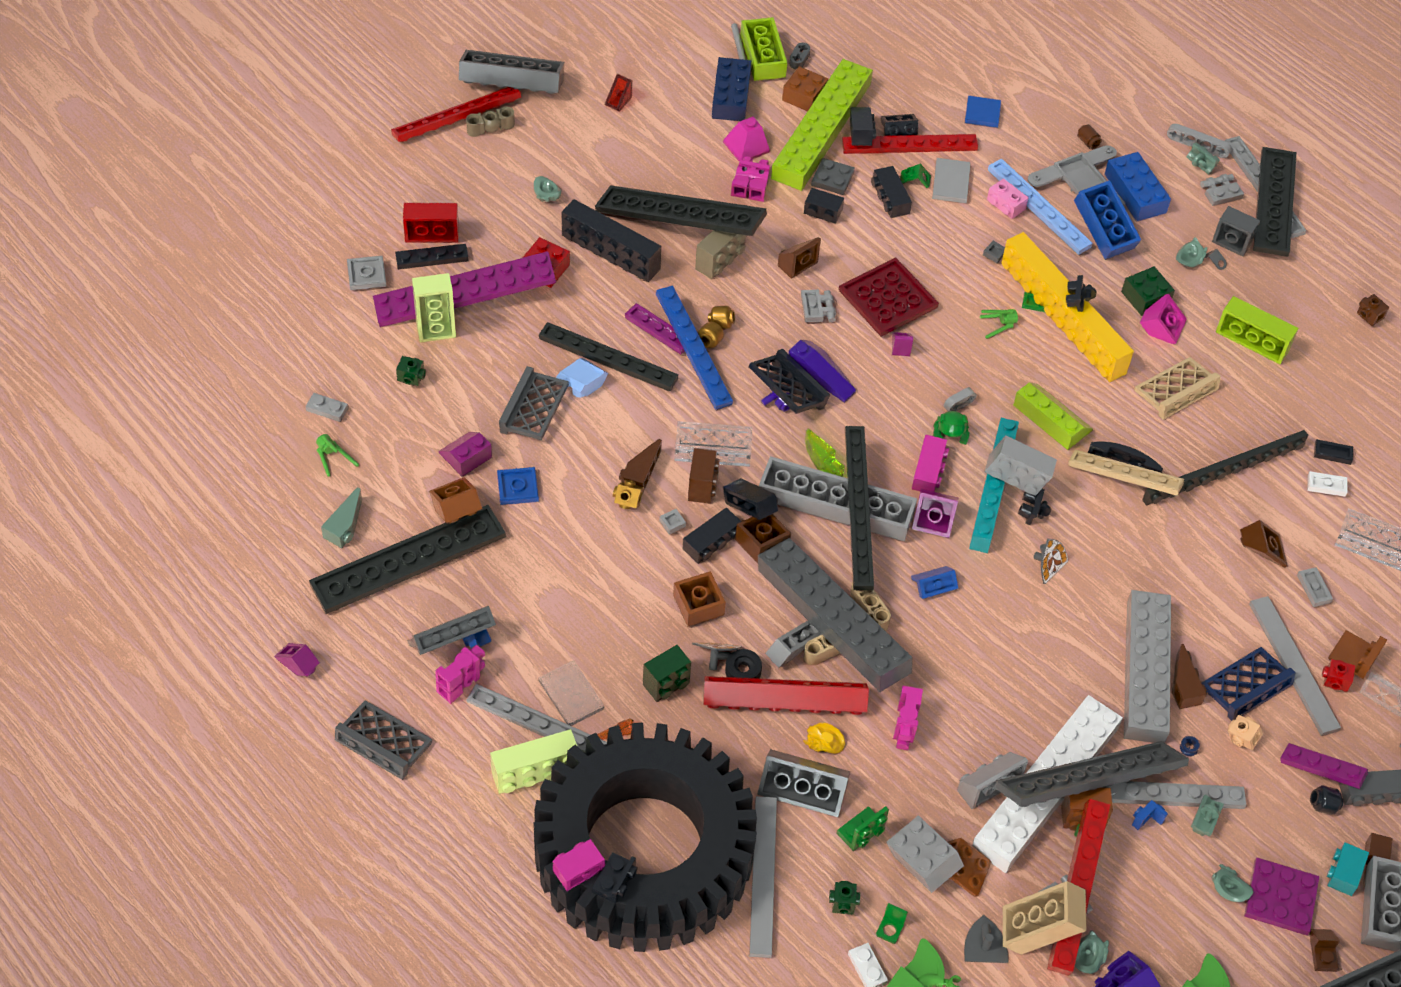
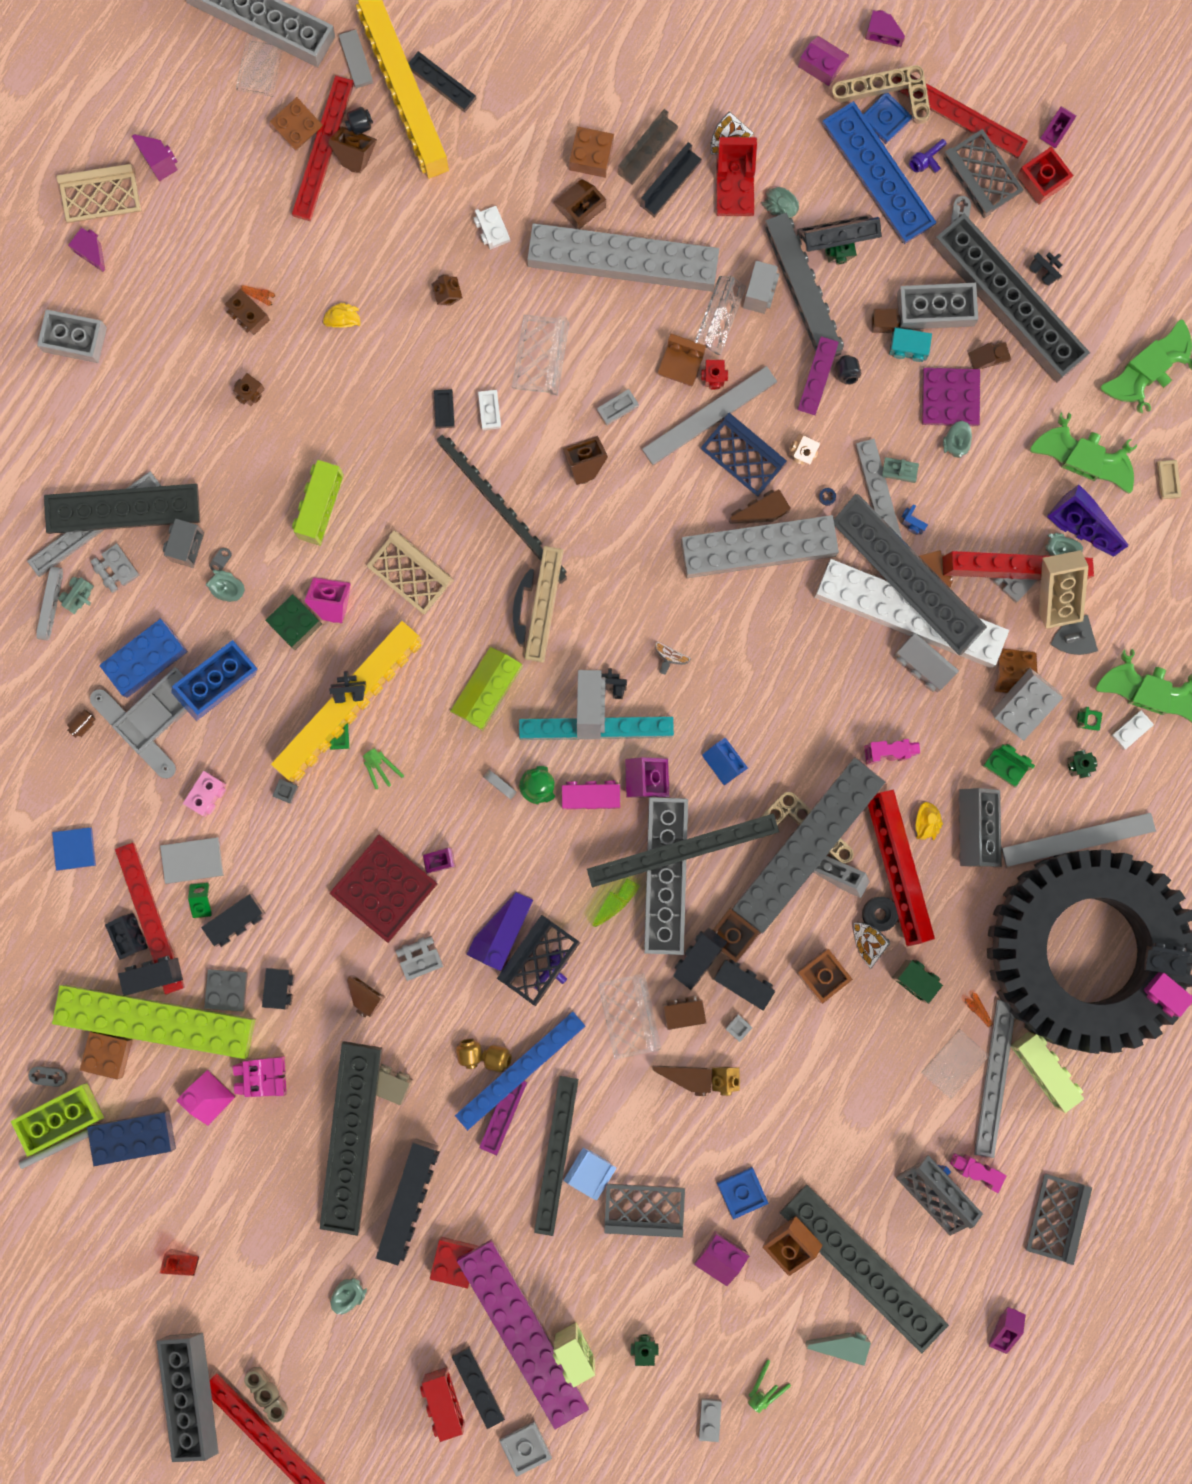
camera: 105 degrees left, 30 degrees up
light blue plate [988,158,1093,255] -> none

